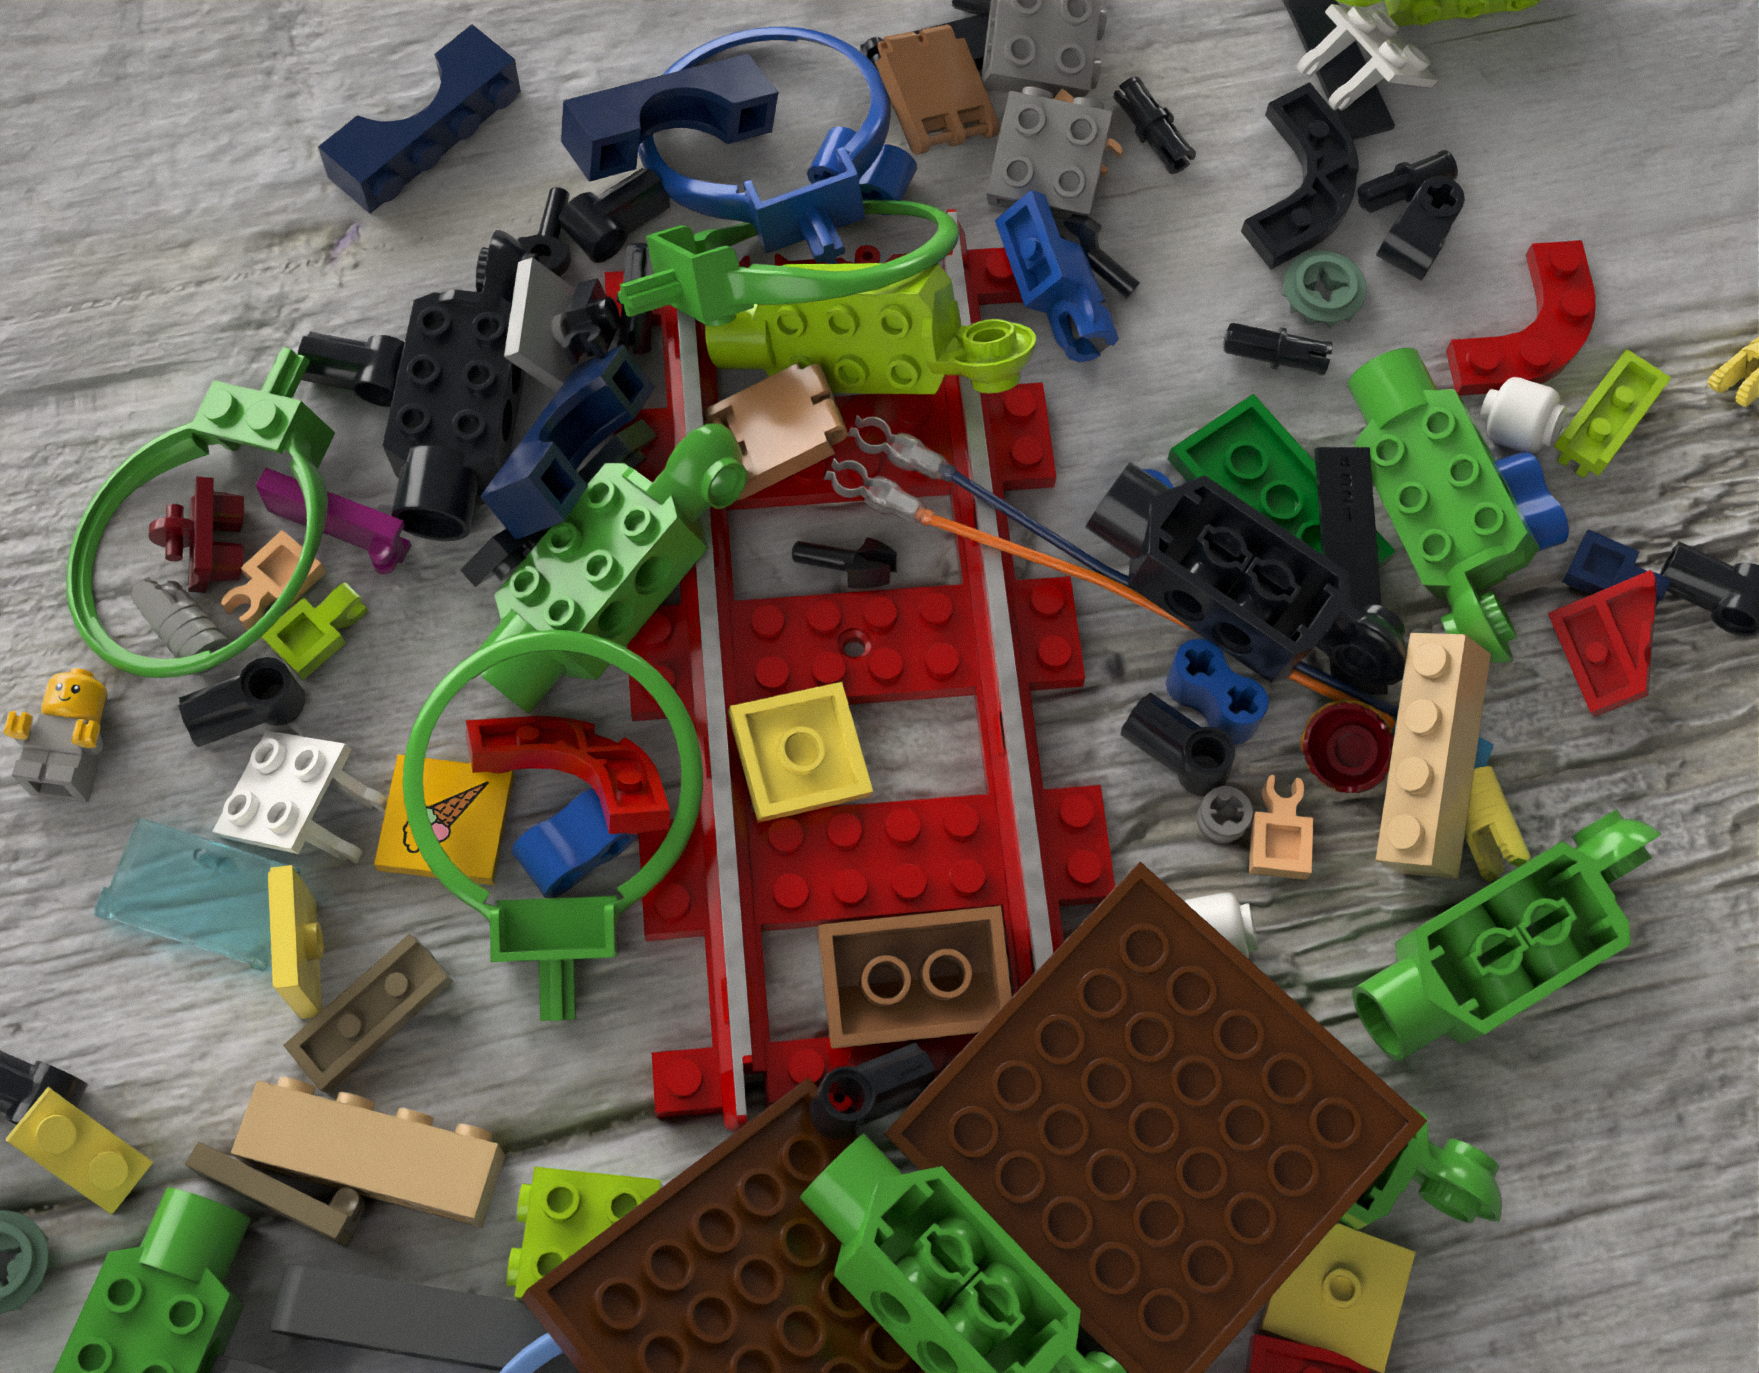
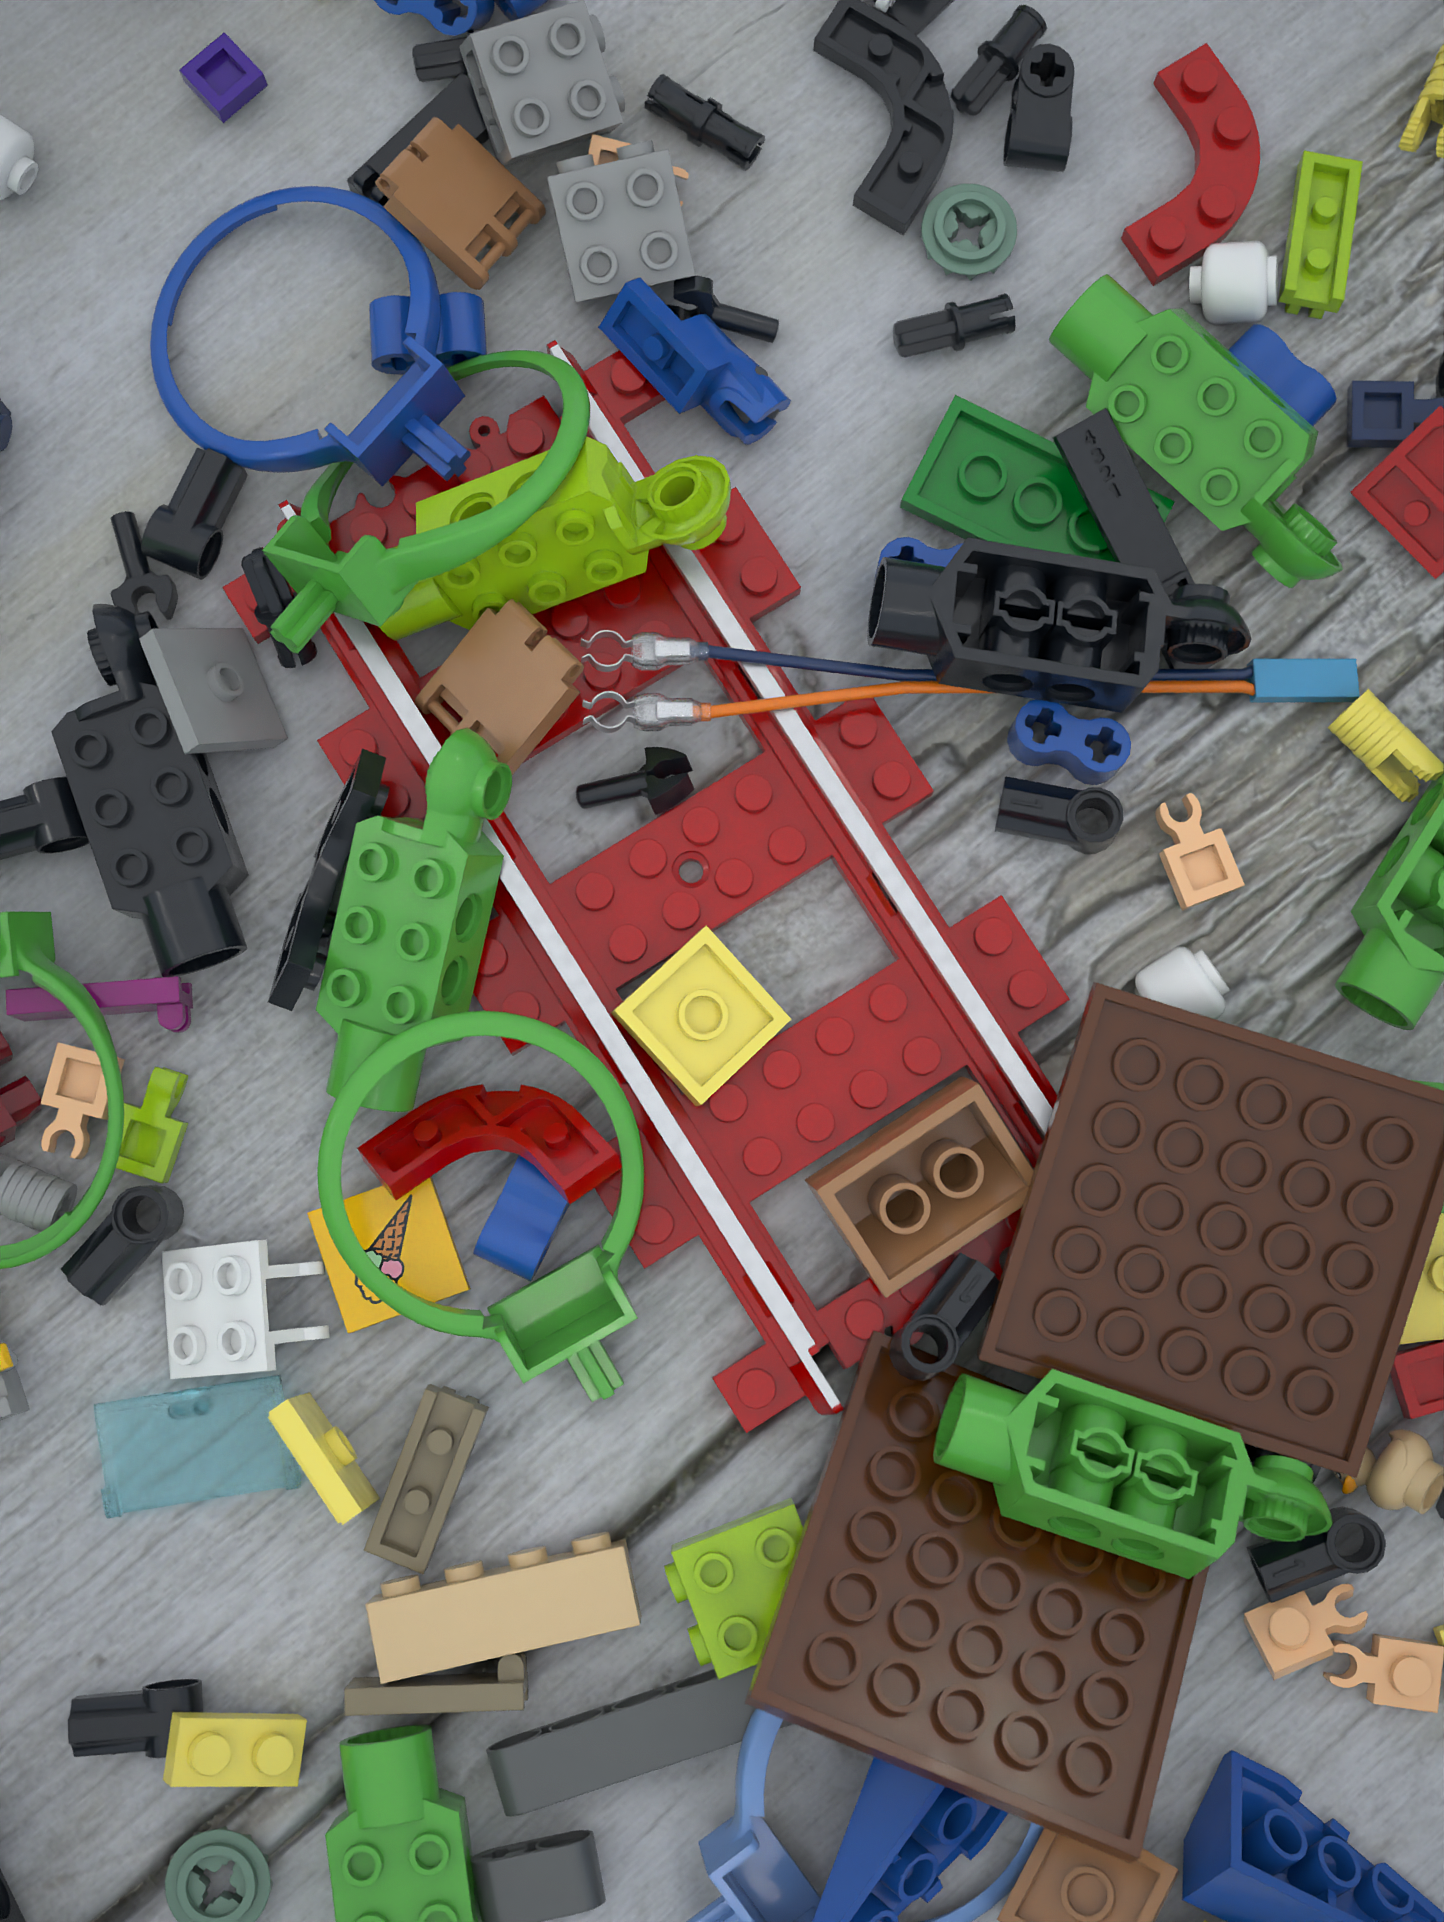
camera: 25 degrees left, 15 degrees up
dark blue arch [480,345,656,540] -> none
dark blue arch [561,54,779,182] -> none
black plate [561,278,620,365] -> none
light grey bush [1197,786,1253,844] -> none
dark red hair [1300,700,1394,793] -> none
tan brick [1376,633,1491,879] -> none

